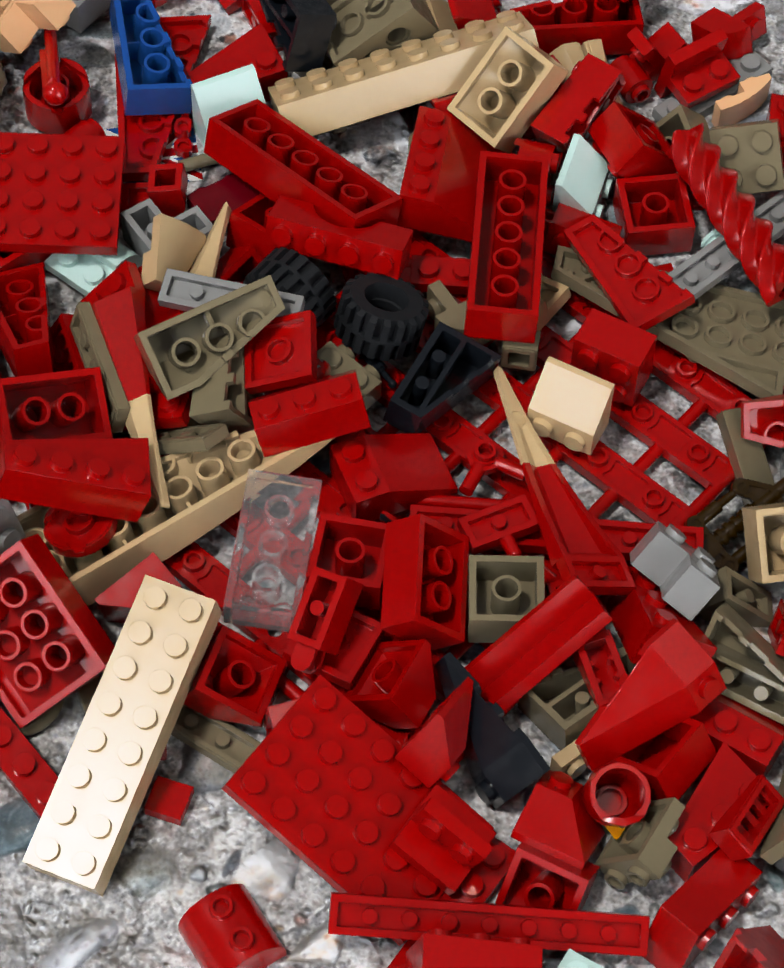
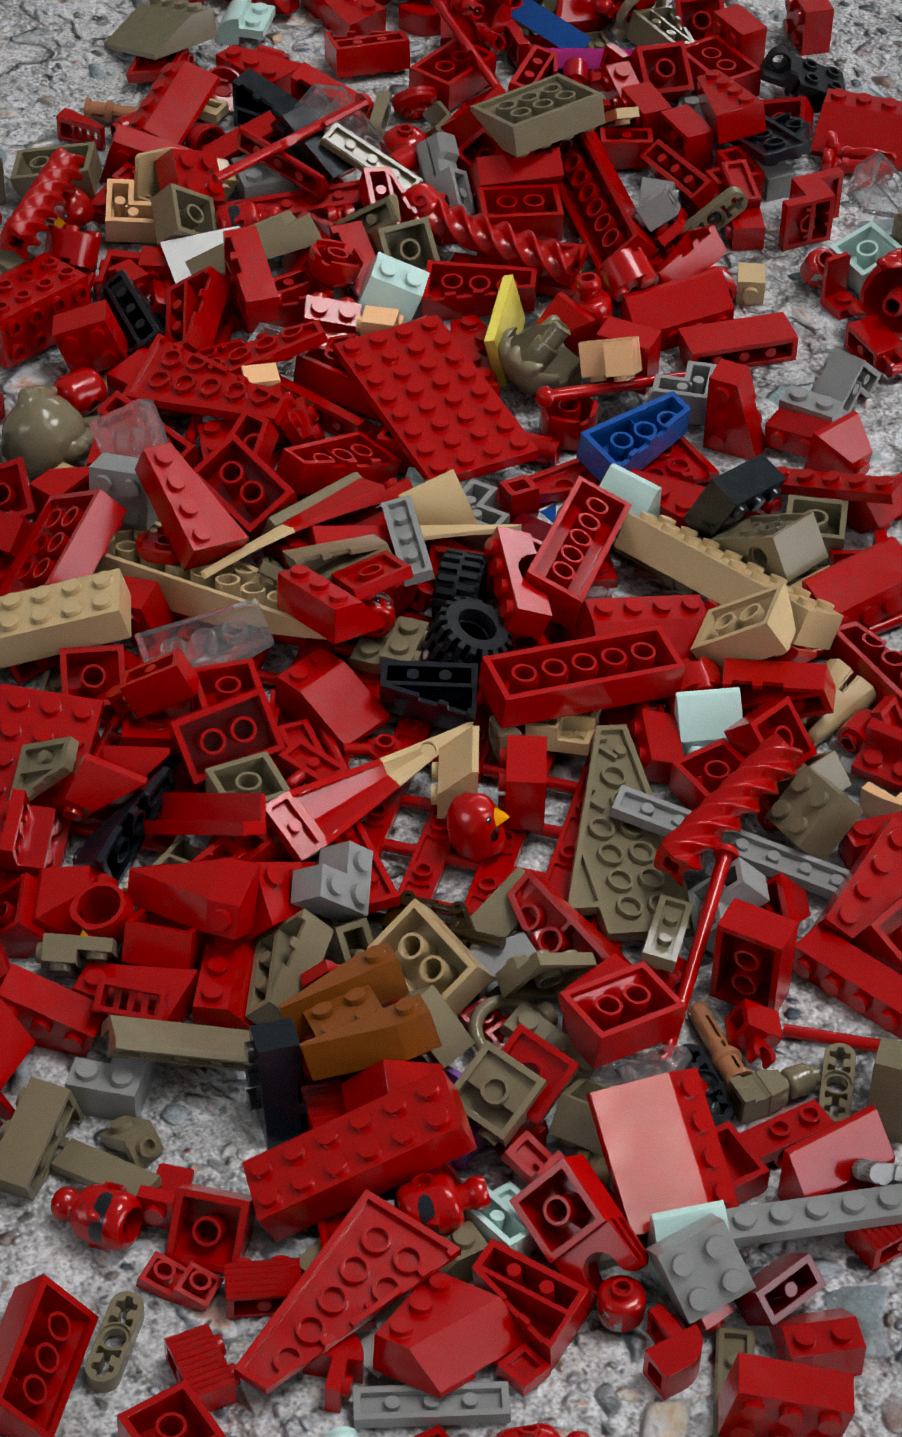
camera: 65 degrees right, 15 degrees down
dark tan wedge [133,275,285,401] -> none
red wing [563,214,695,331] -> none
none -> dark tan wing [9,736,79,802]
none -> red piece [446,792,509,859]

